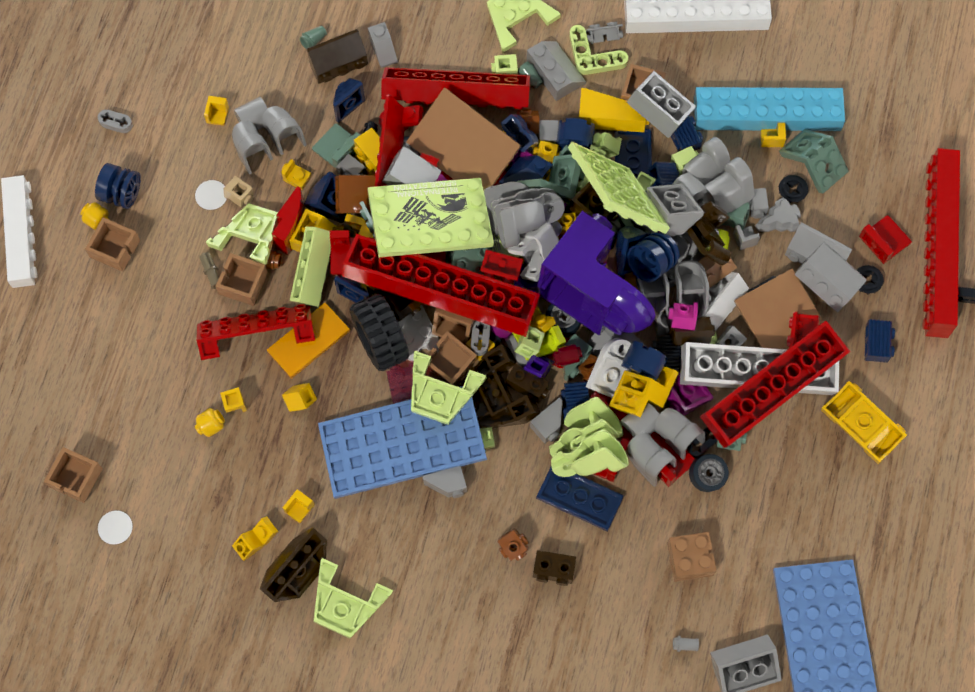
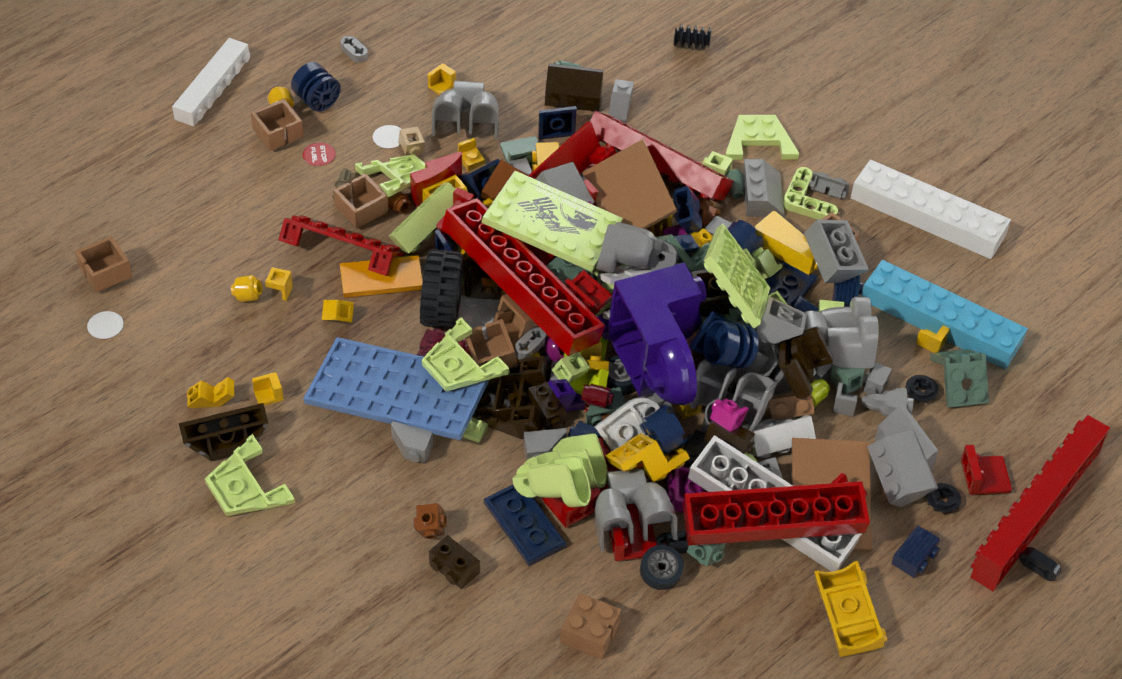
camera: 30 degrees right, 20 degrees down
none -> sticker [302,142,336,166]

